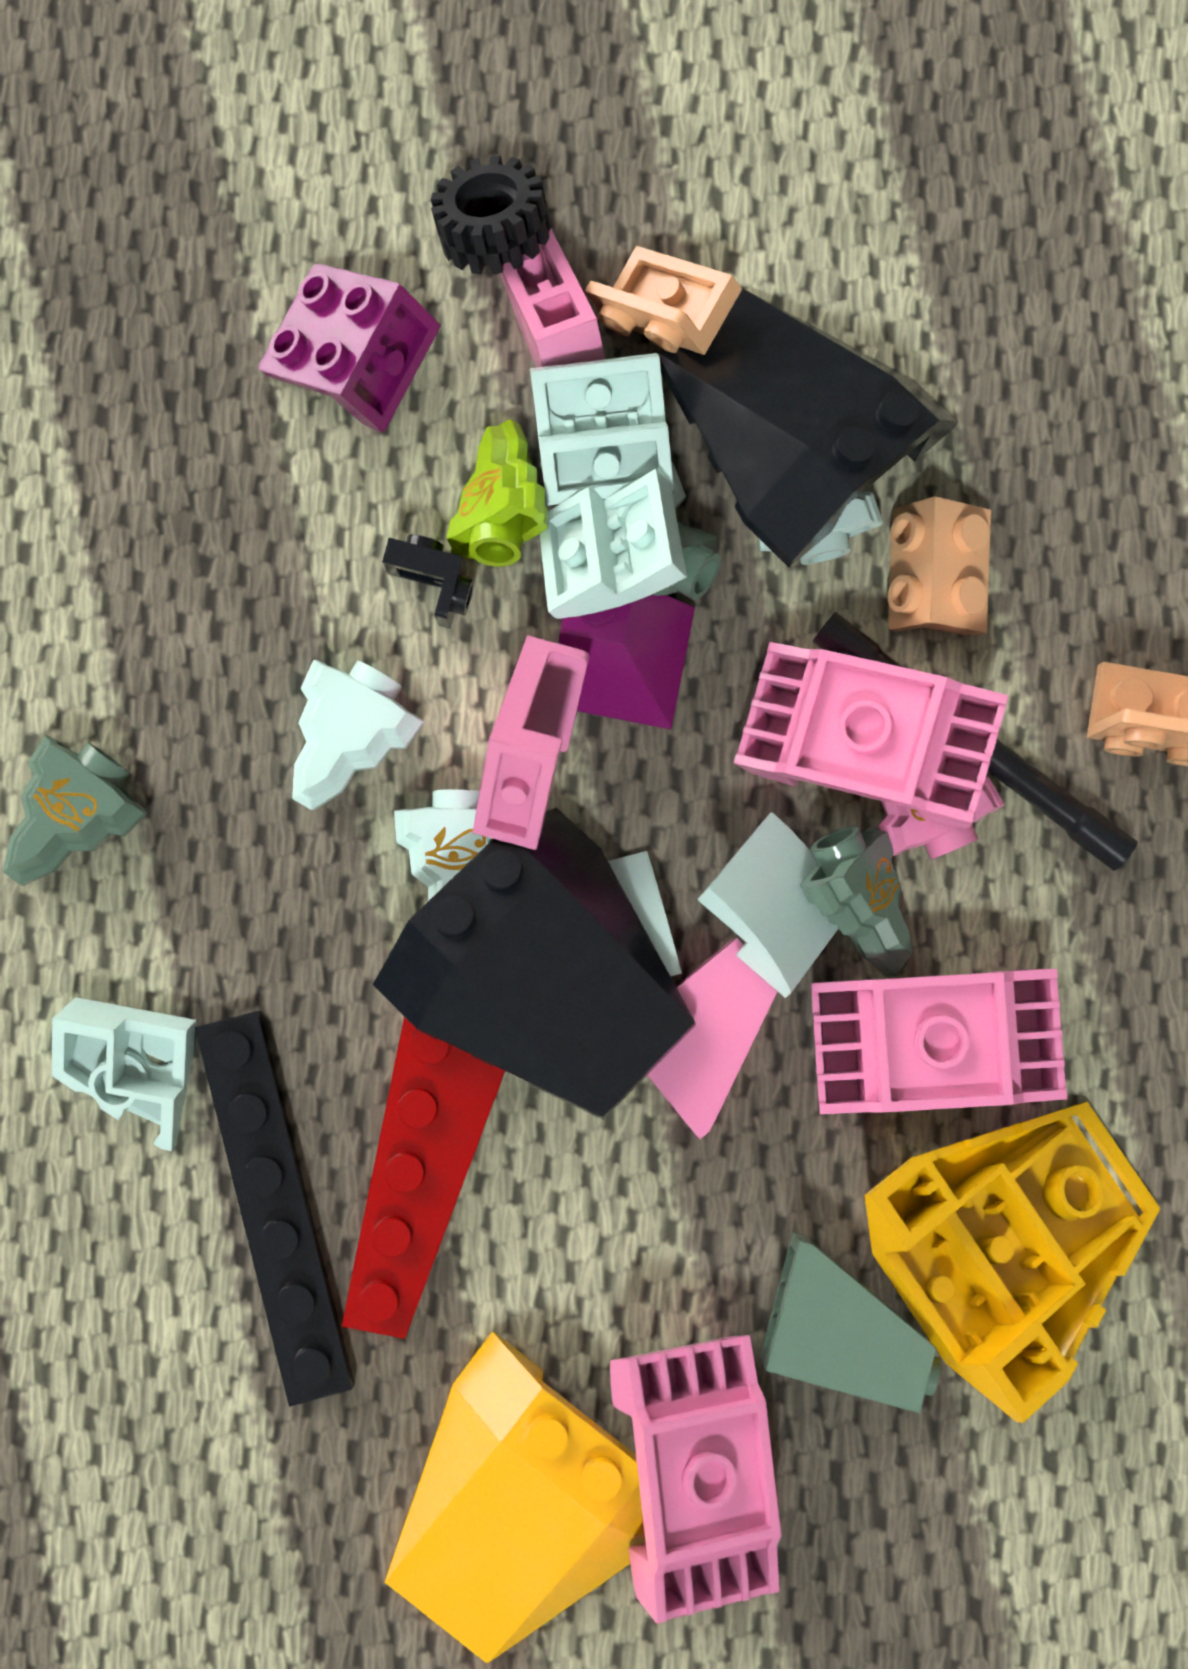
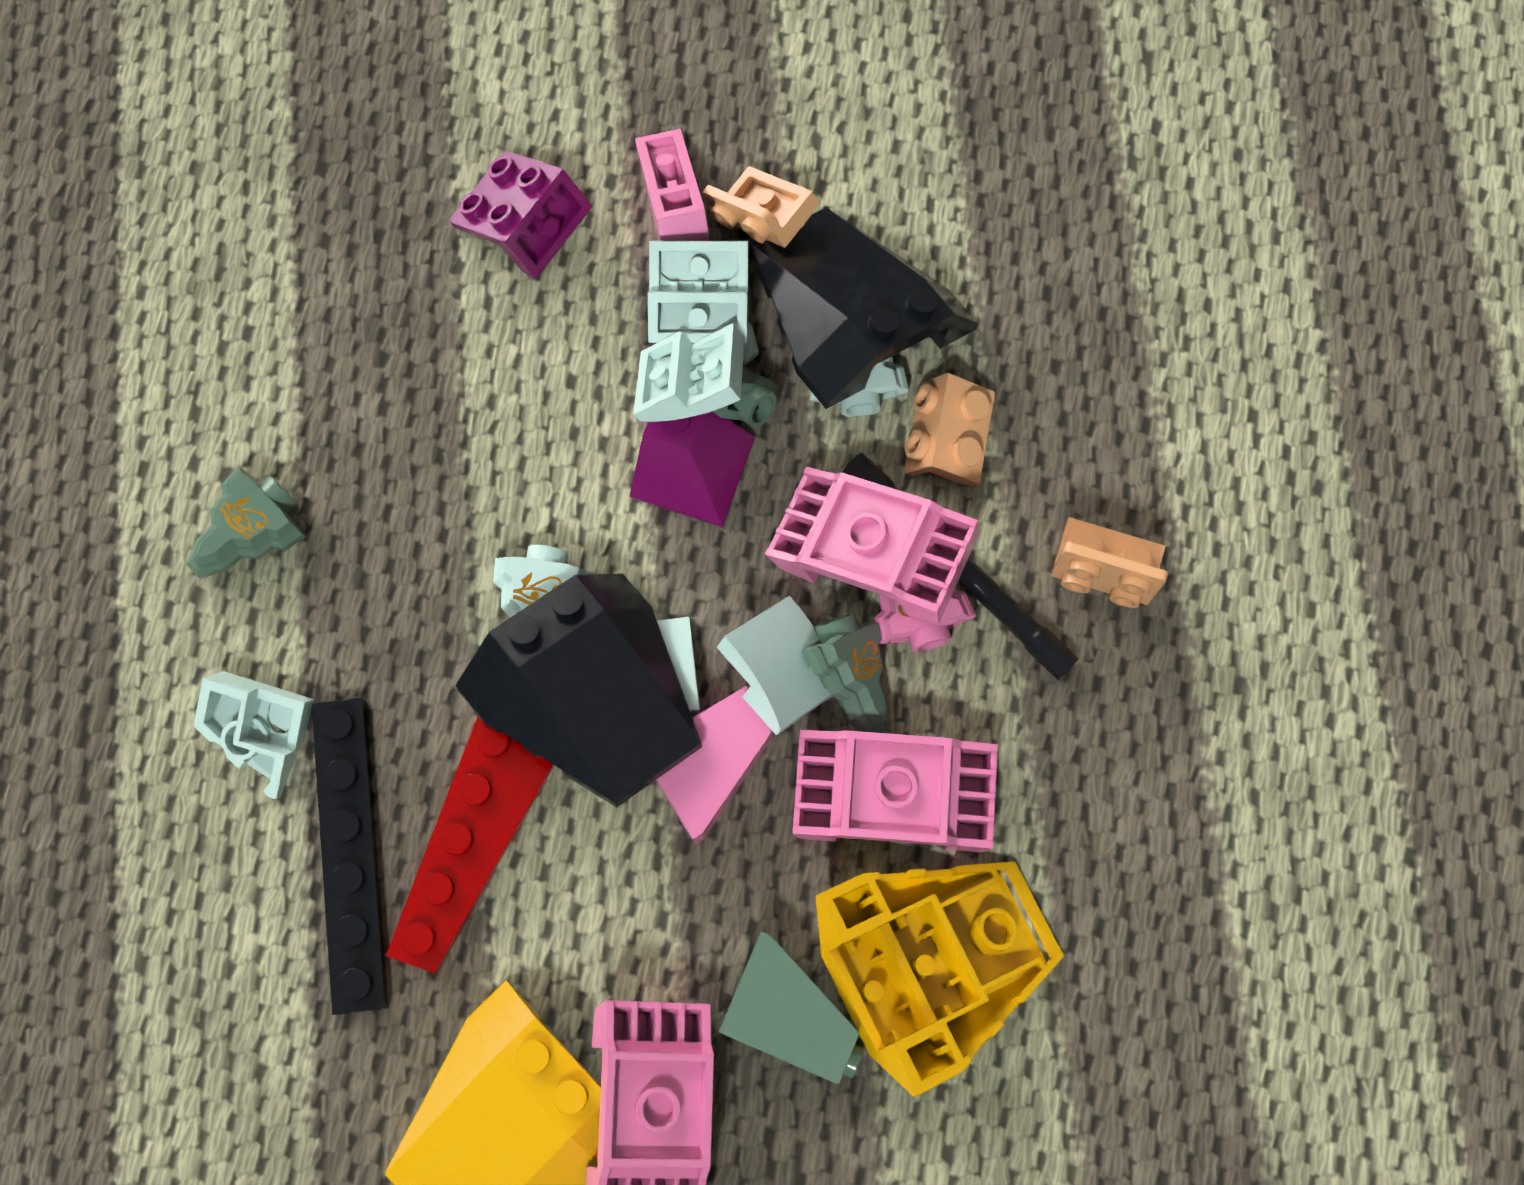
camera: 15 degrees right, 10 degrees down
light aqua rock [292,660,424,811] -> none
black bracket [382,534,474,629] -> none
black tyre [431,156,551,275] -> none
lime rock [446,419,549,567] -> none
bright pink panel [472,635,590,850] -> none

